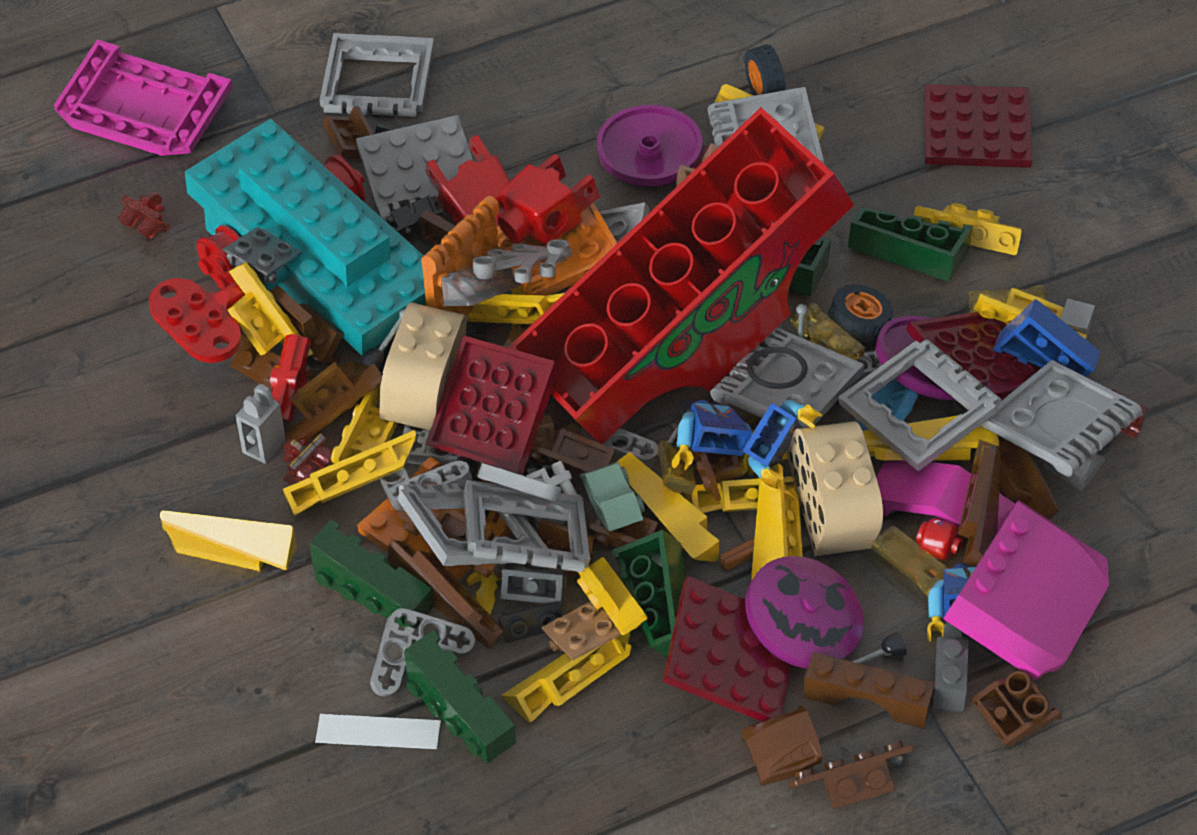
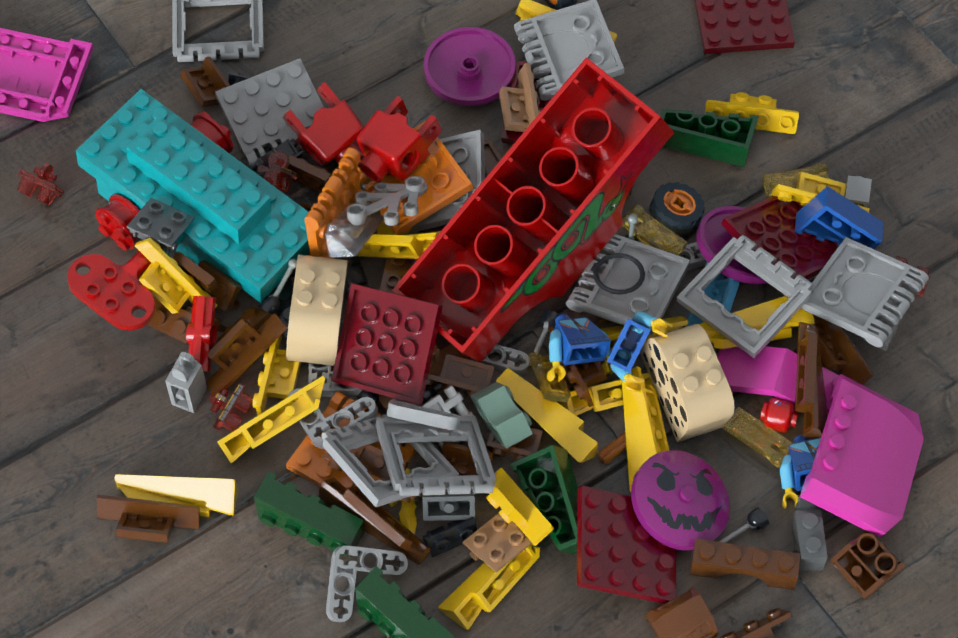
camera: 10 degrees left, 10 degrees up
none -> reddish brown bracket [97,495,200,543]
none -> clear red hips [258,151,297,192]

